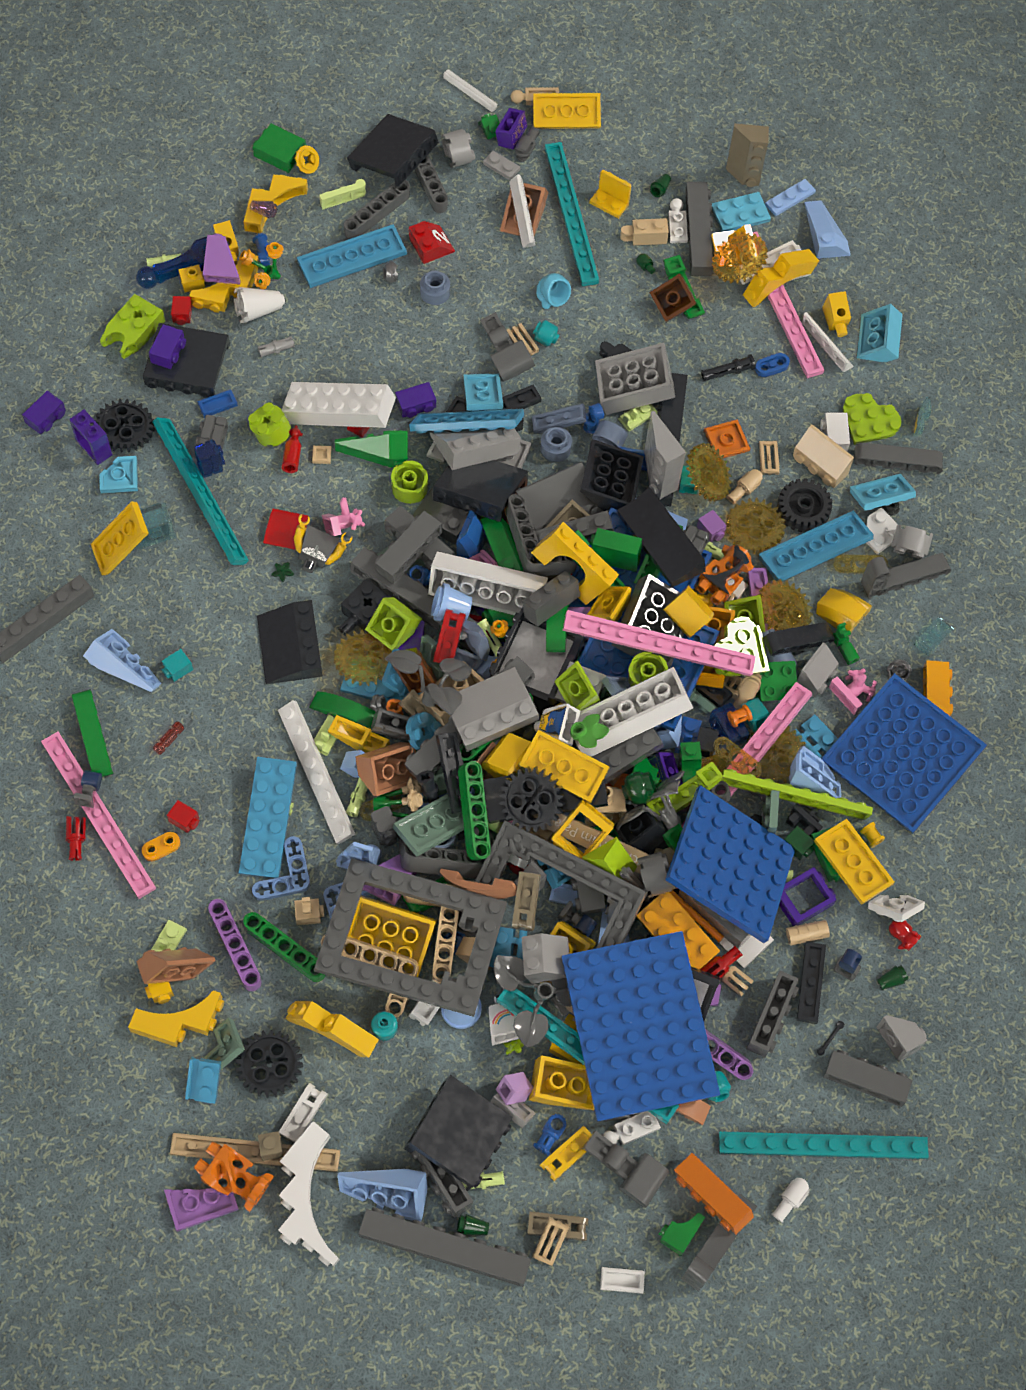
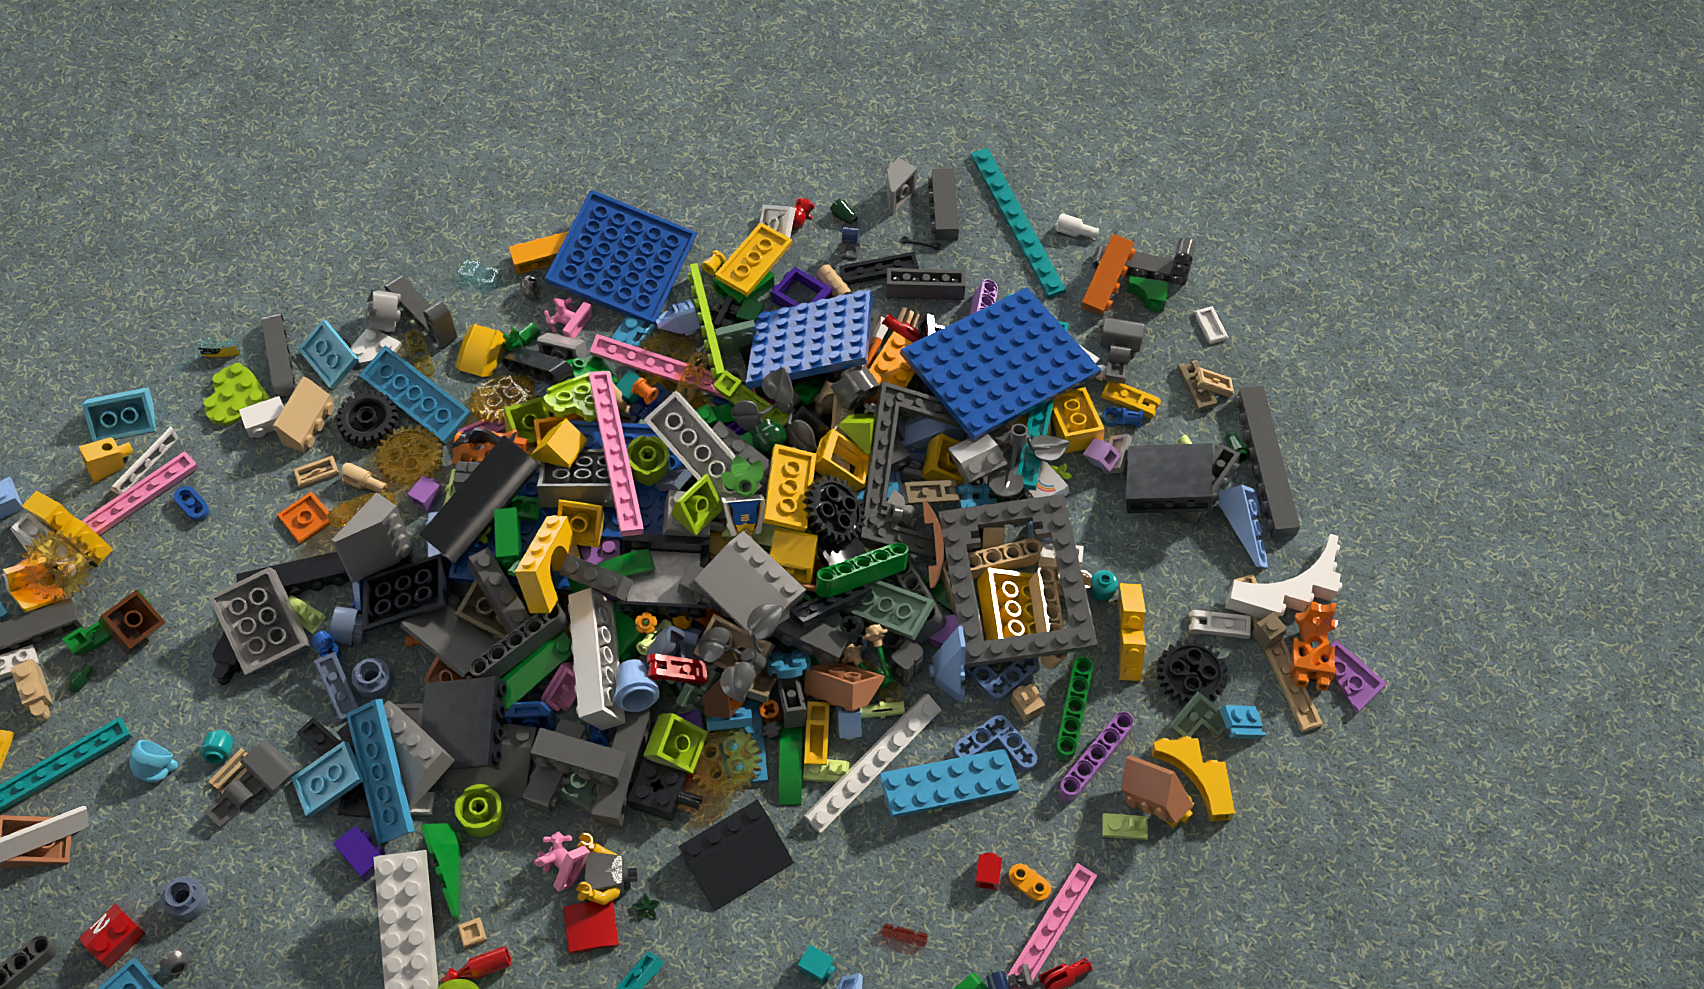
camera: 110 degrees left, 5 degrees down
black pin [701,354,756,382] -> none

